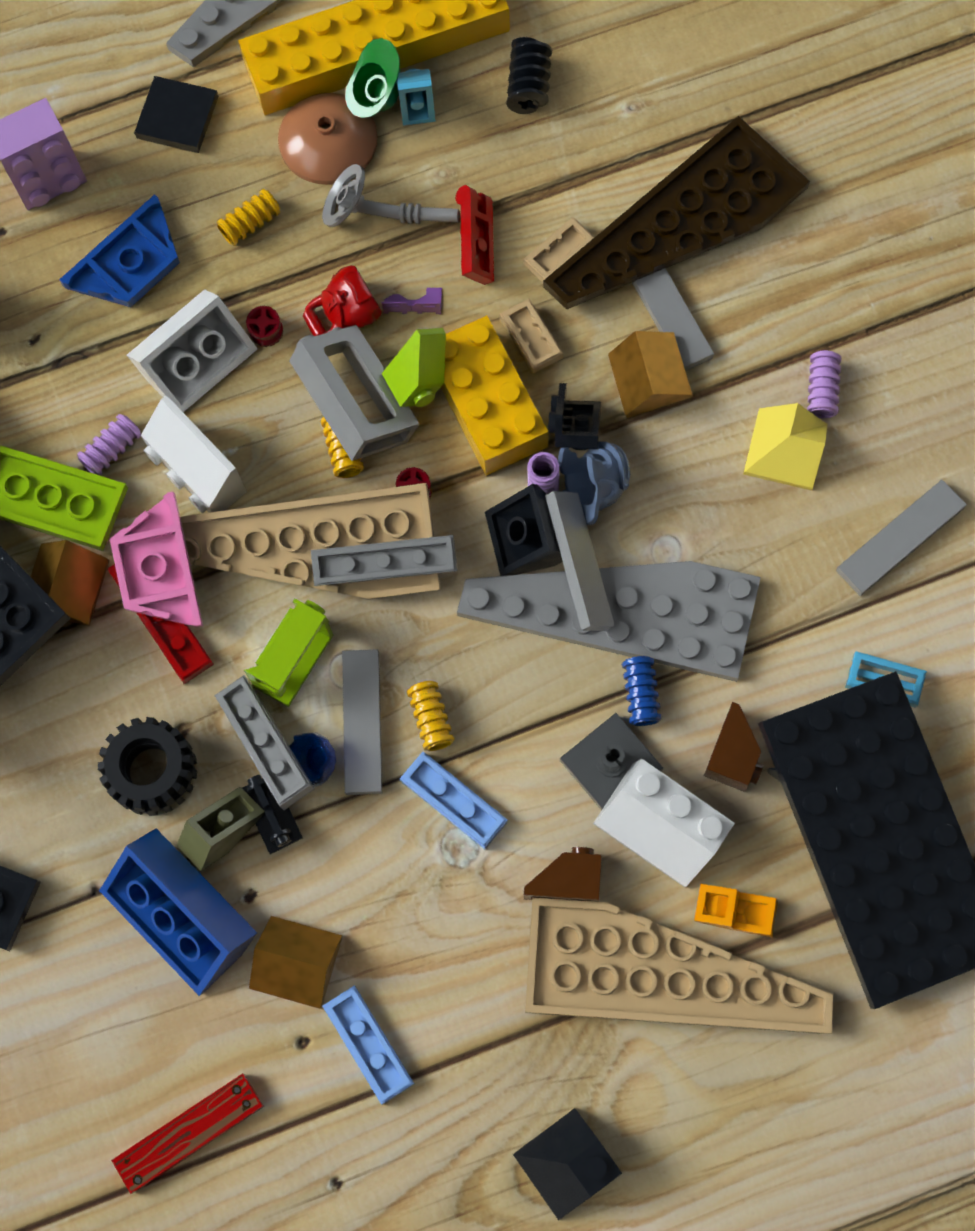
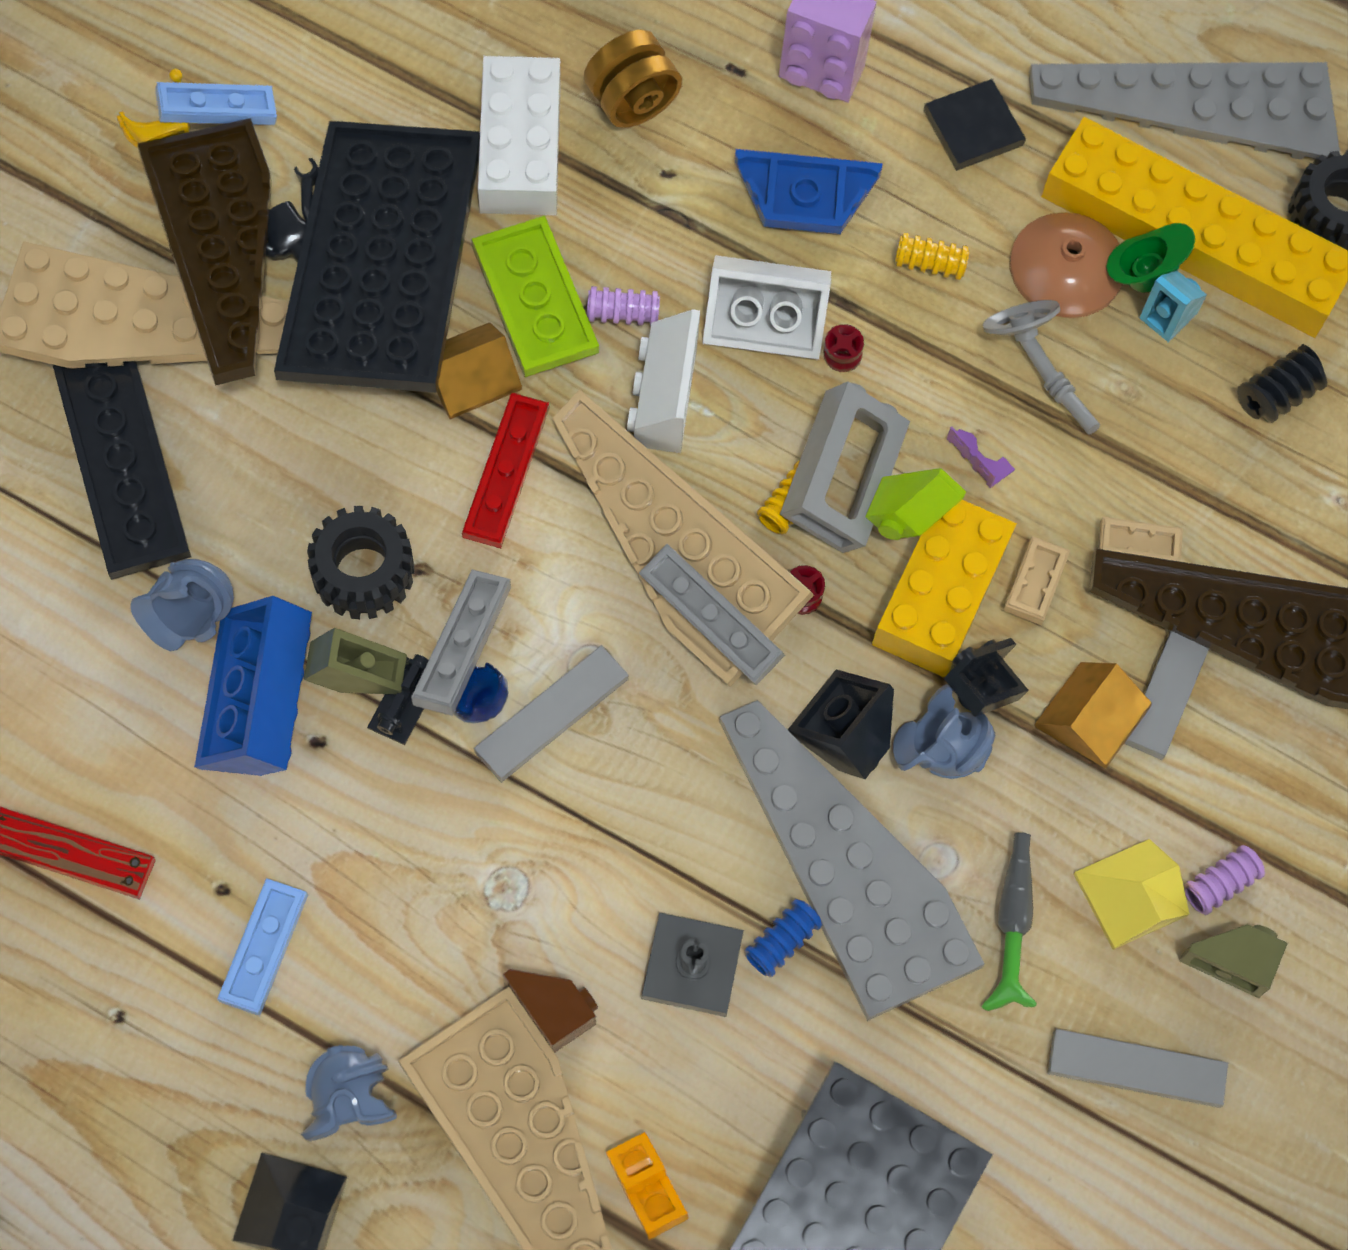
camera: 40 degrees right, 5 degrees down
bright pink wing [110,492,203,628] -> none
lime window [244,598,334,707] -> none
pearl gold slope [249,916,343,1009] -> none
red piece [303,265,382,336] -> none
light blue tile [400,751,508,850] -> none
yellow piece [407,681,455,751] -> none
red plate [455,185,494,285] -> none
lavender piece [527,452,559,494] -> none
light grey tile [545,491,614,631] -> none
white slope [593,759,735,887] -> none
reddish brown slope [704,702,764,792] -> none
medium azure tile [845,651,927,708] -> none
none -> sand blue helmet [130,559,234,651]
none -> sand blue helmet [301,1045,397,1141]
none -> piece [982,832,1037,1011]
none -> olive slope [1179,924,1288,998]

